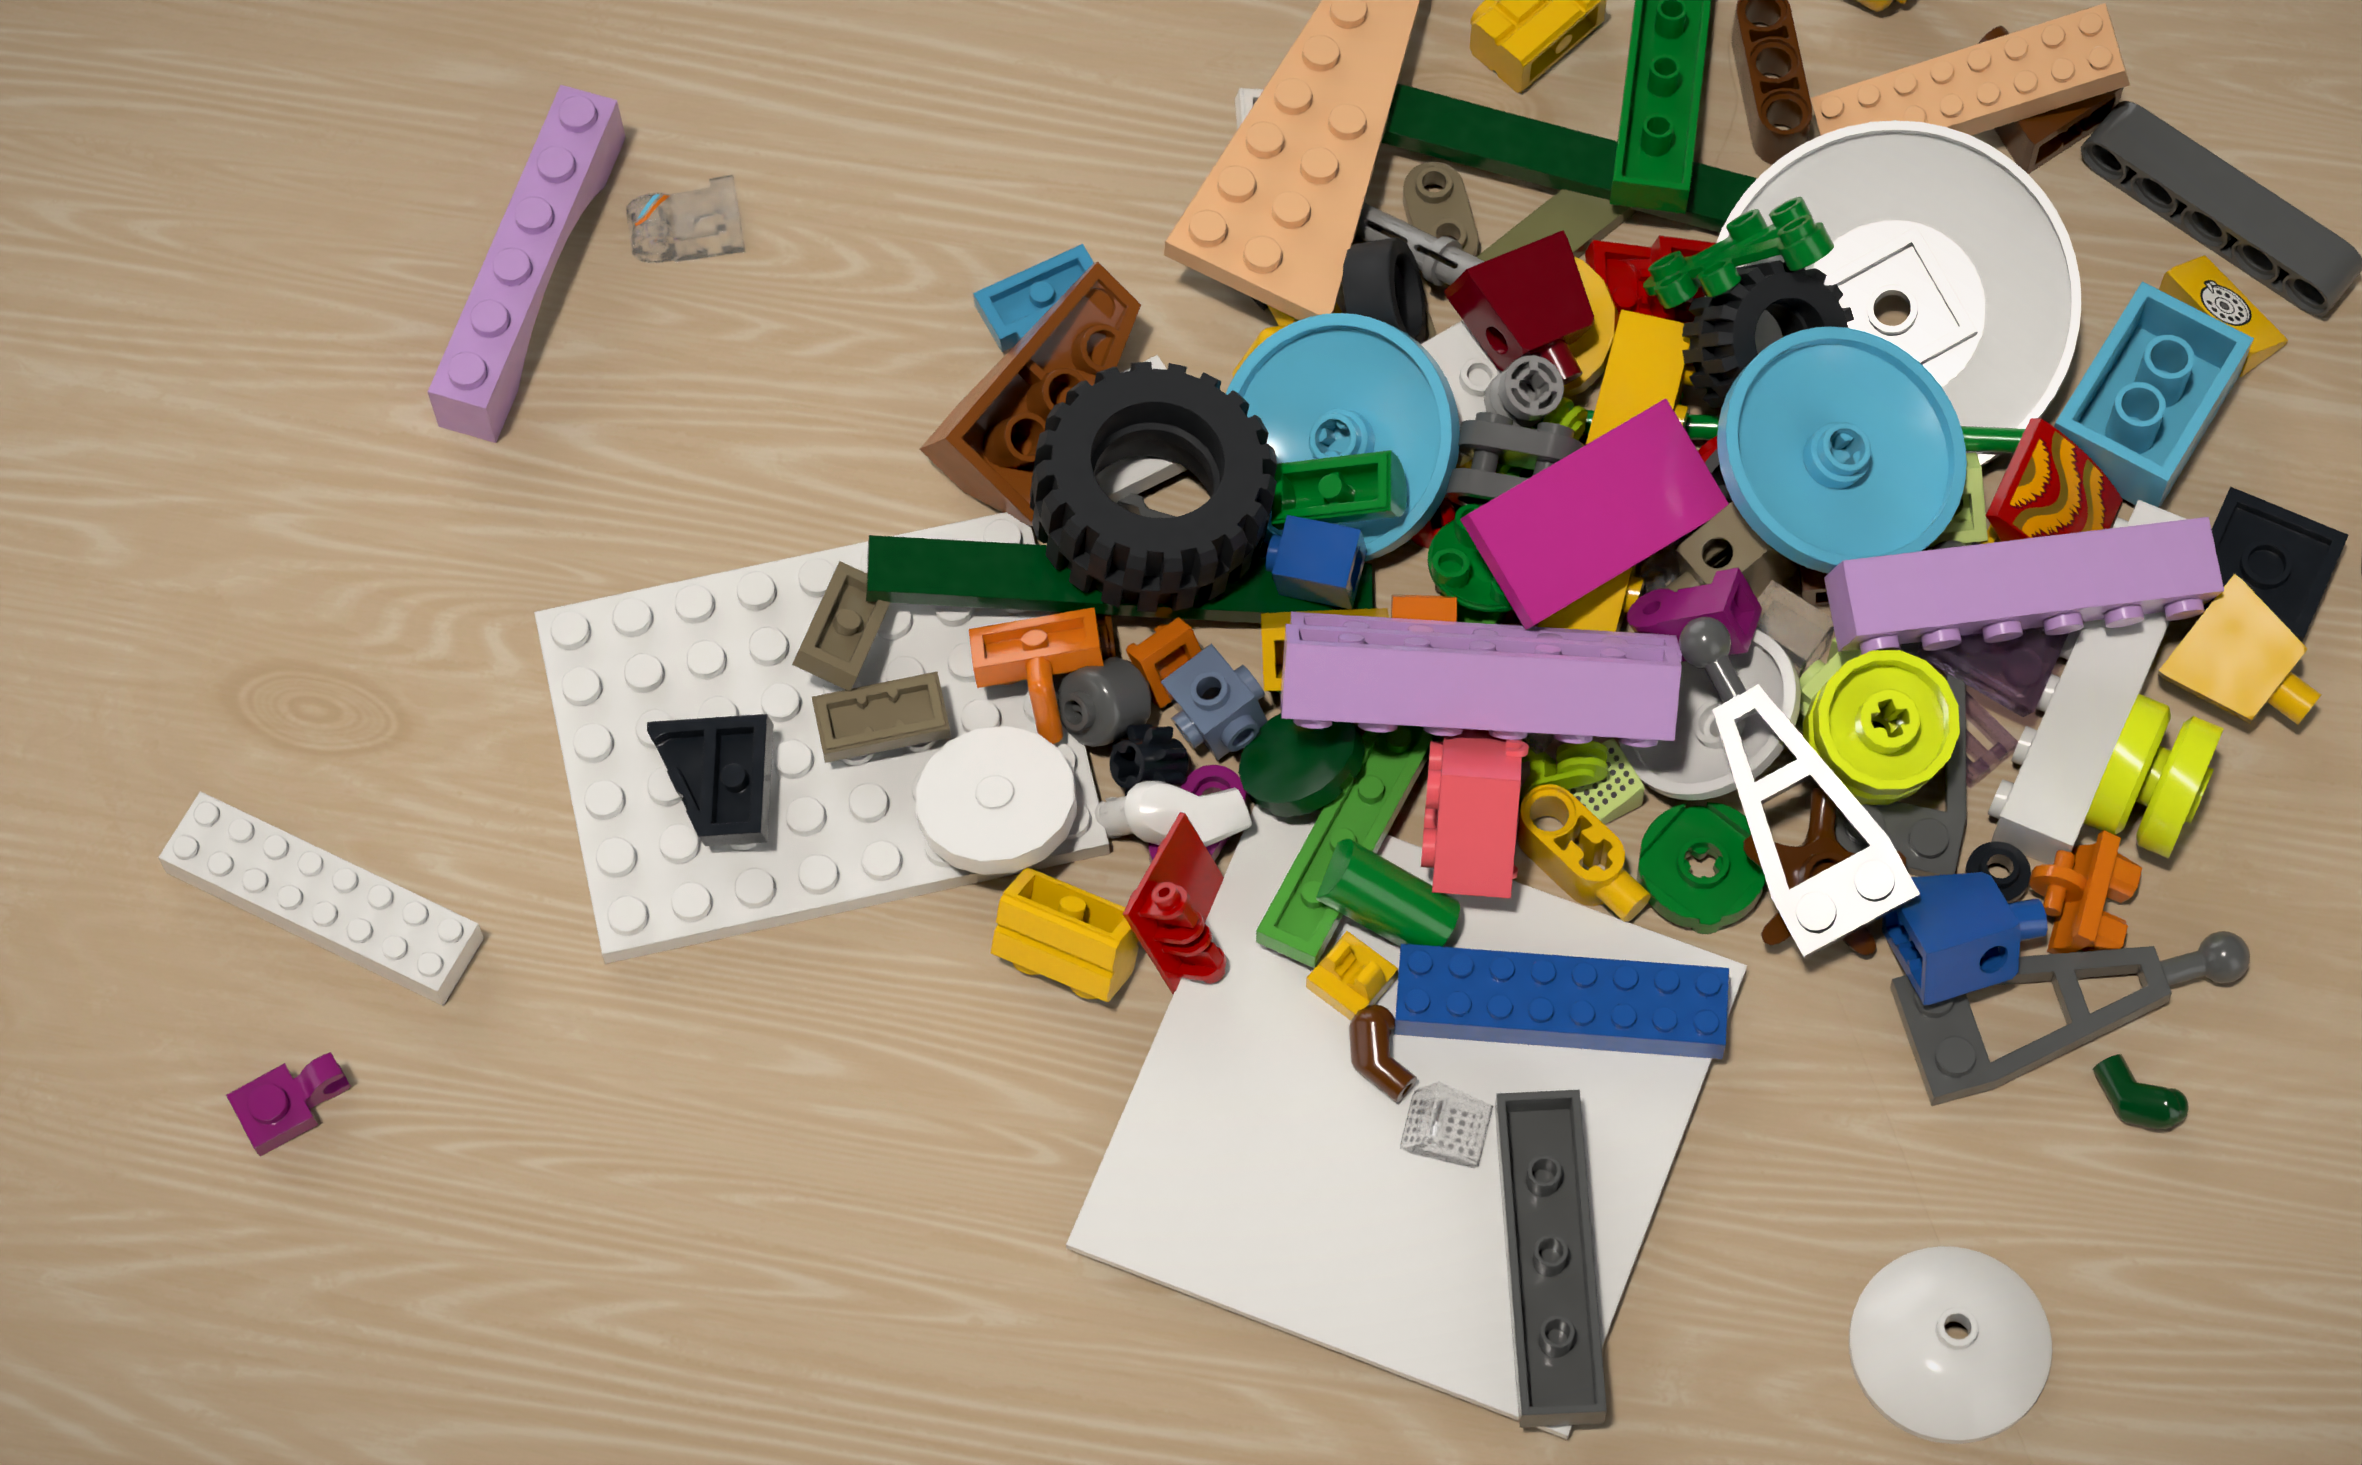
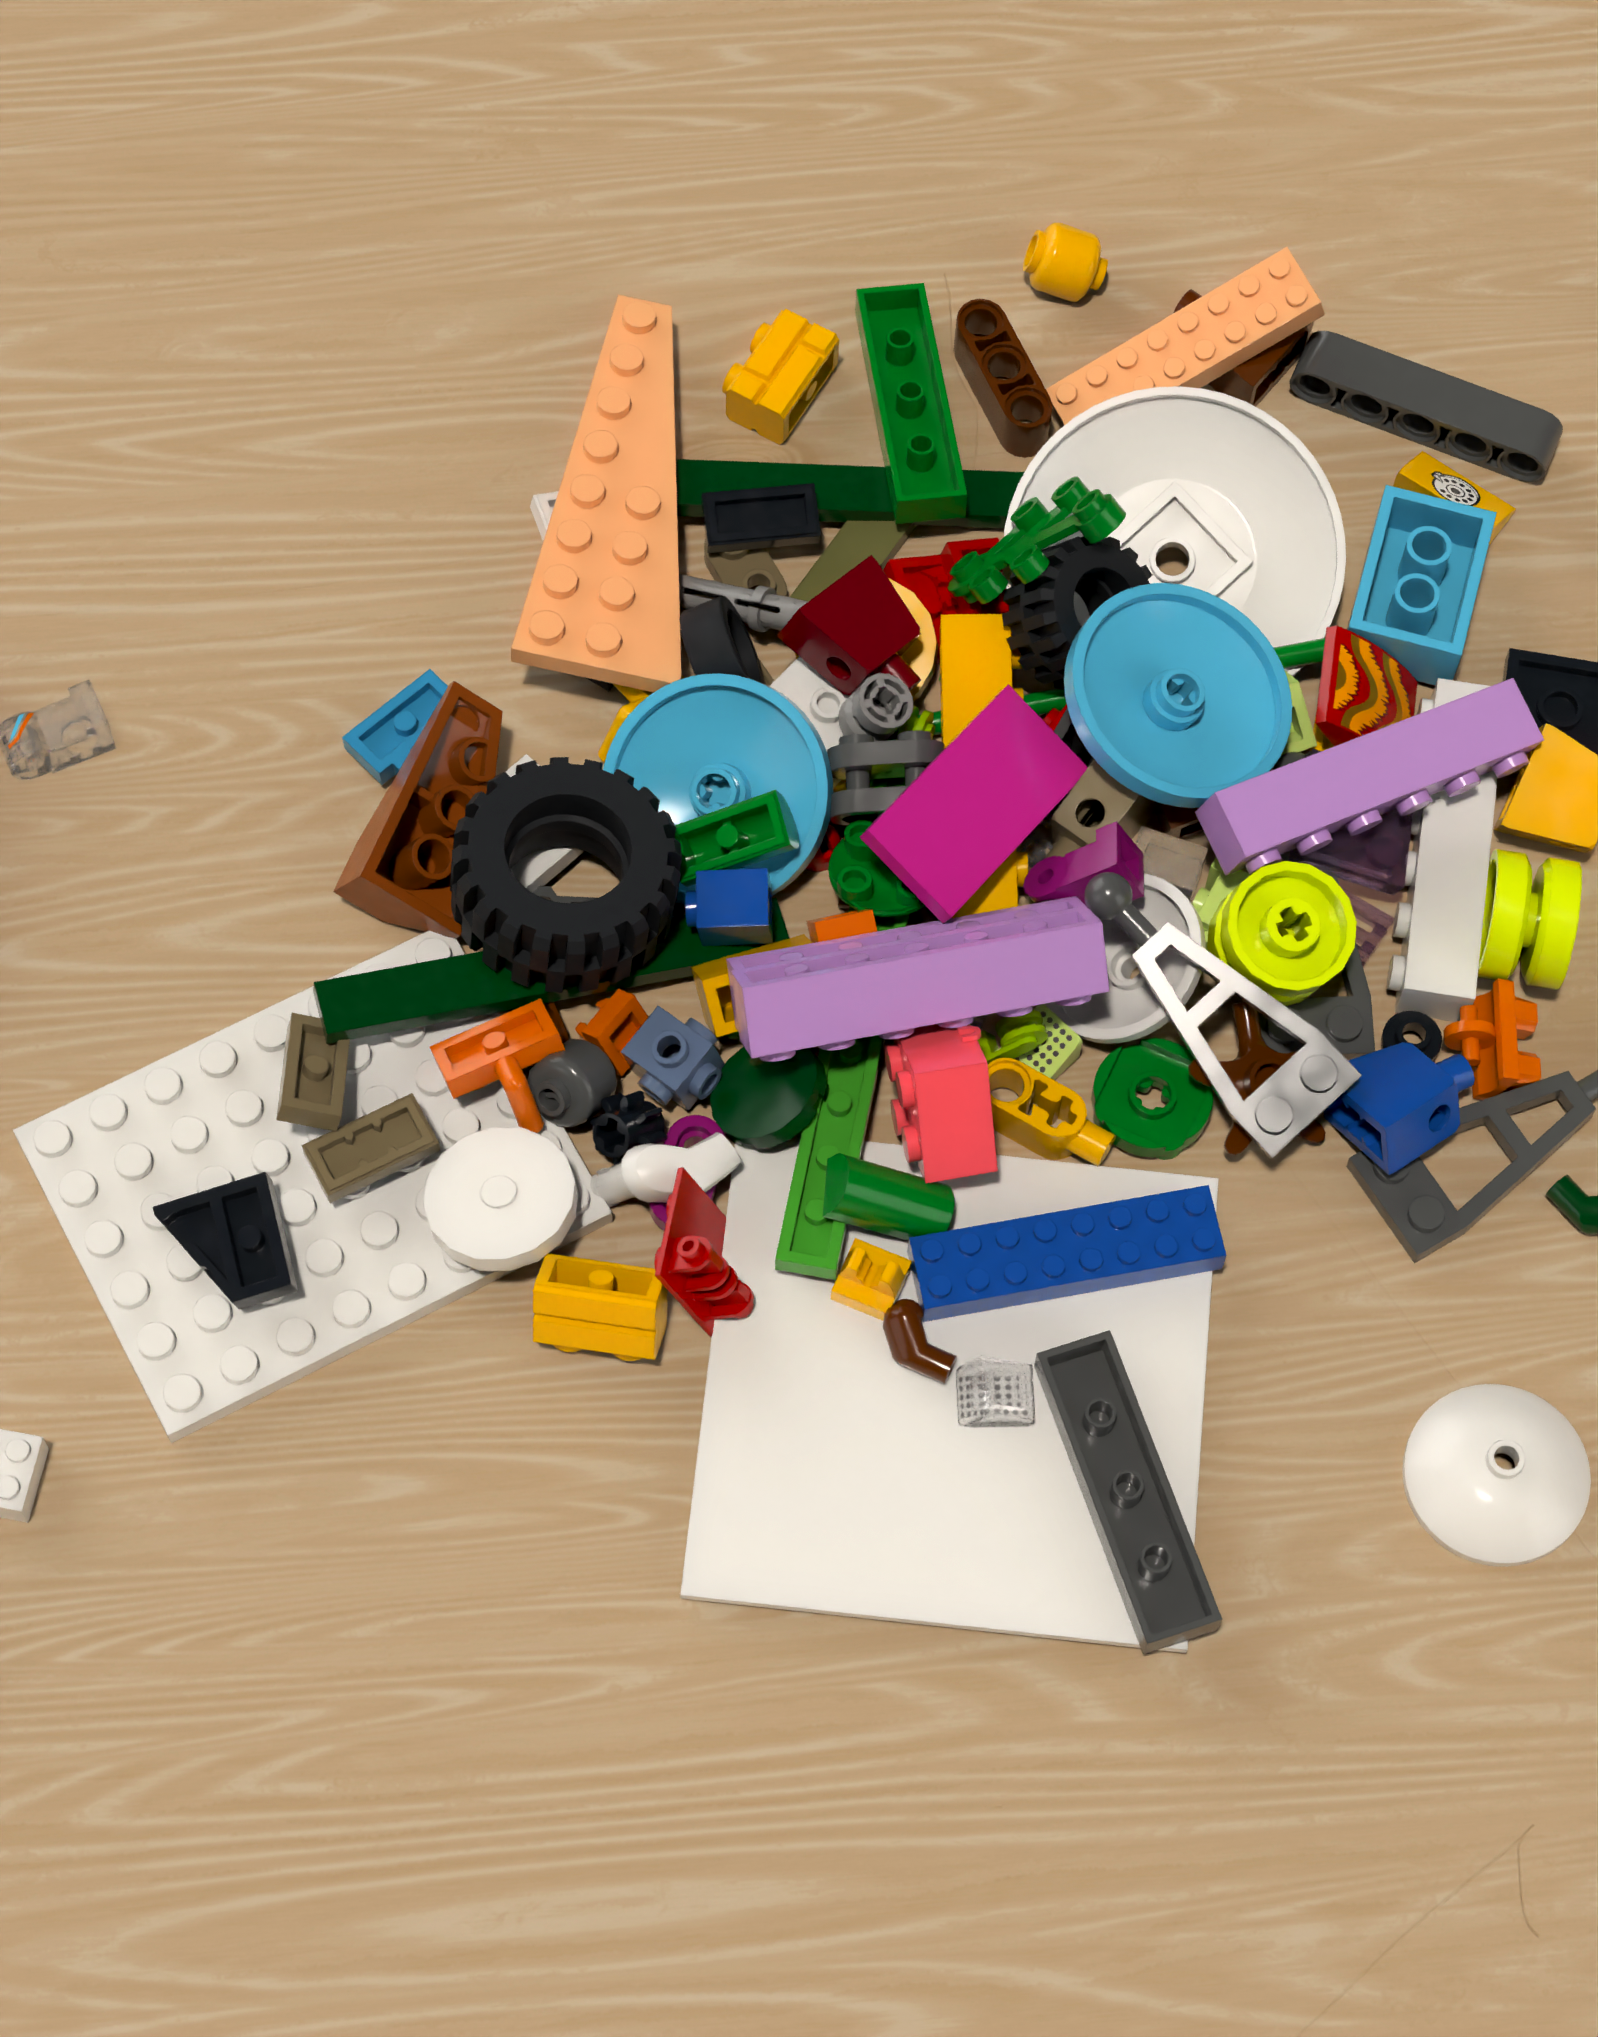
camera: 20 degrees left, 0 degrees up
none -> black tile [701,483,821,553]

